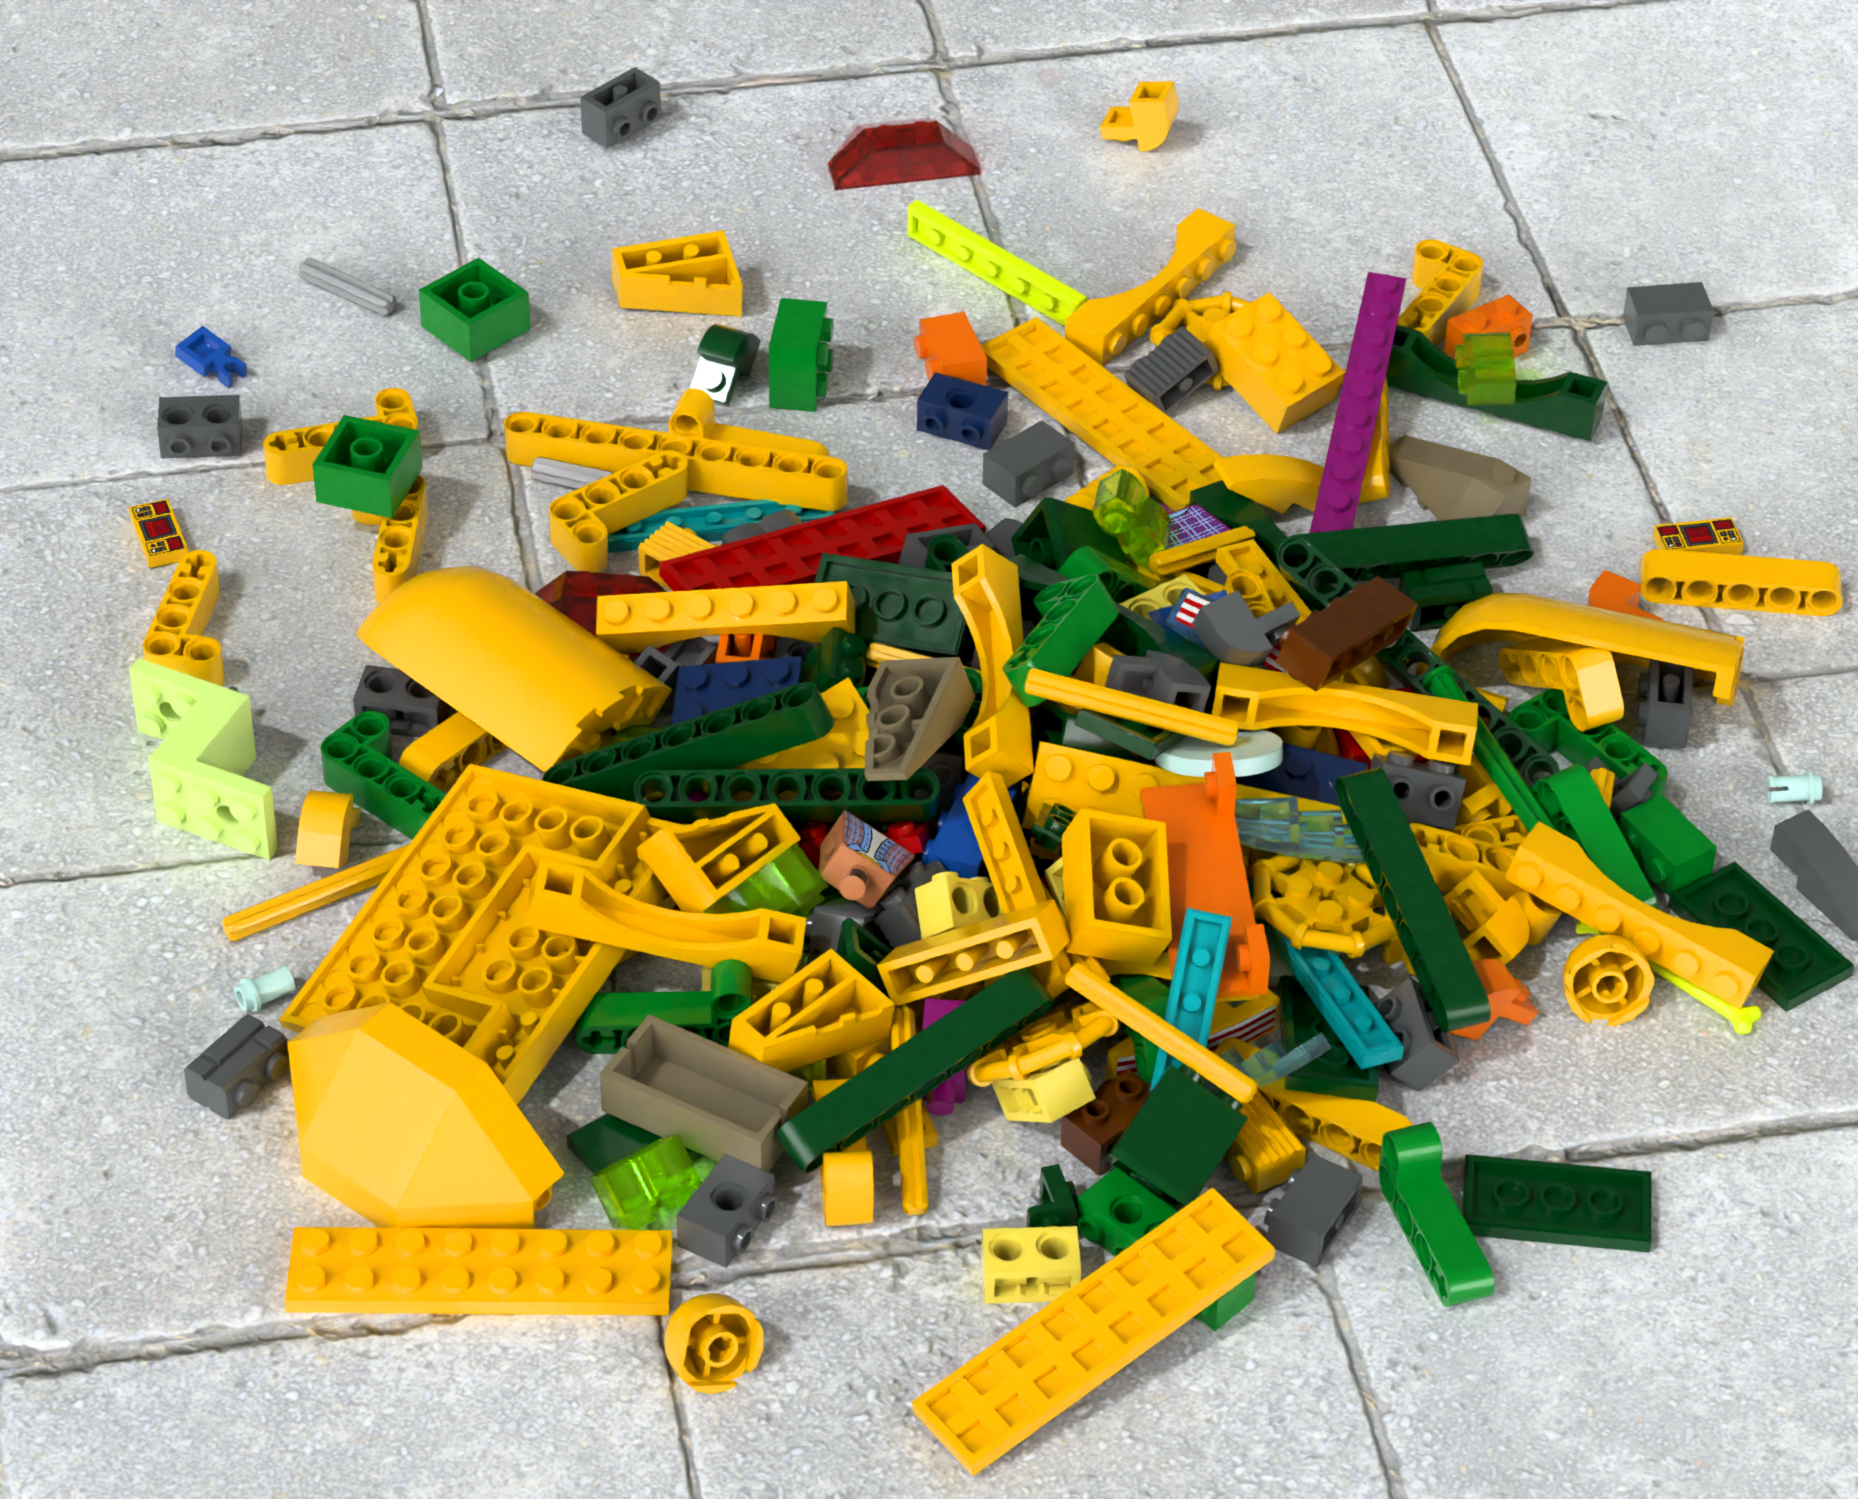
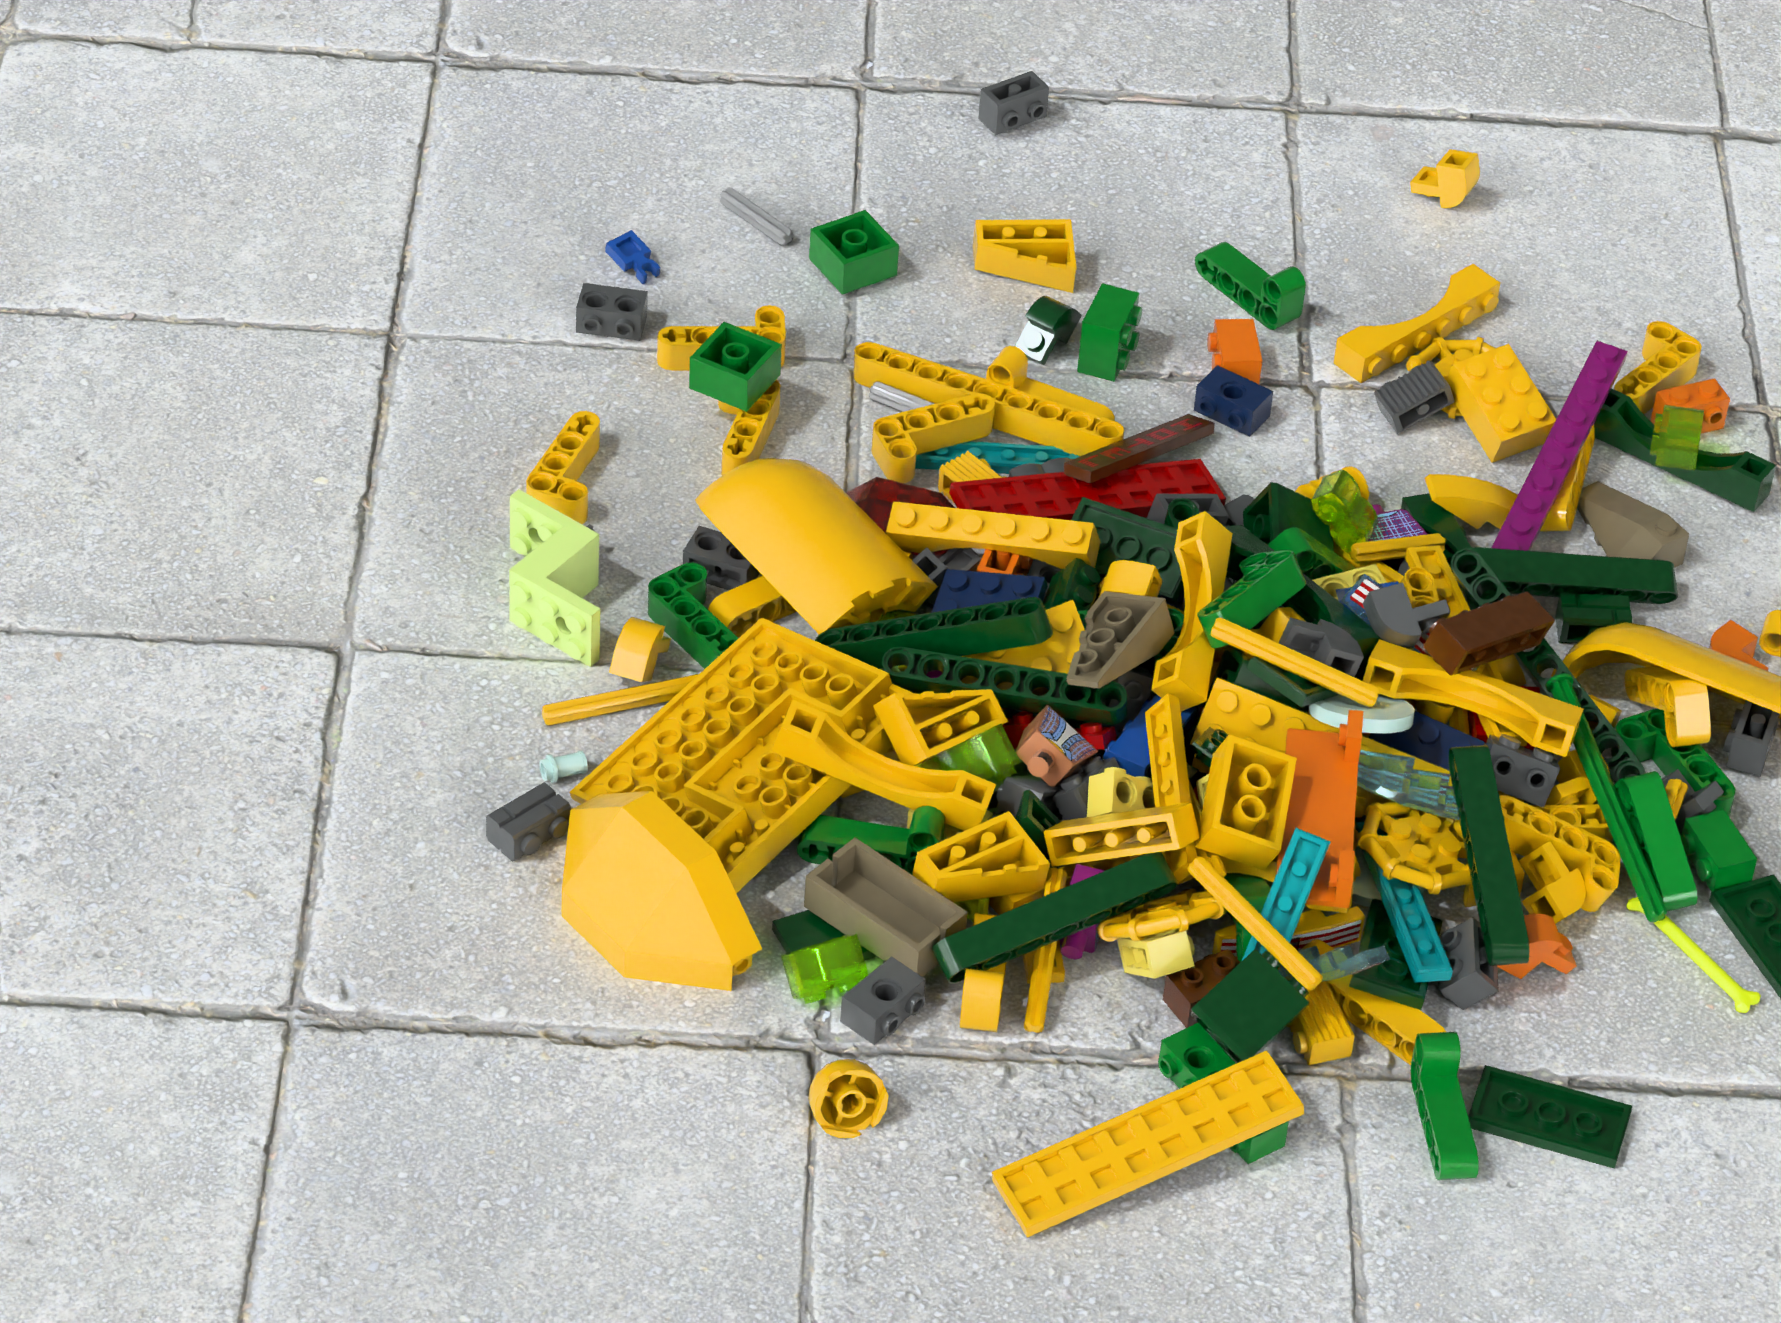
camera: 10 degrees right, 0 degrees up
tile [128,499,188,568] -> none
yellow plate [285,1227,673,1316] -> none
clear red wedge [828,117,980,191] -> none
neon yellow tile [907,200,1087,326] -> none
yellow plate [981,317,1223,511] -> none
light yellow brick [981,1226,1081,1304] -> none
dark grey brick [982,420,1075,508] -> none
dark green bracket [1026,1164,1078,1228] -> none
dark grey brick [1264,1154,1363,1268] -> none
yellow arch [1504,821,1774,1009] -> none
yellow cylinder [1563,934,1654,1026] -> none
none -> reddish brown tile [1064,414,1215,483]
none -> yellow brick [1099,560,1163,597]
none -> green beam [1195,242,1306,330]

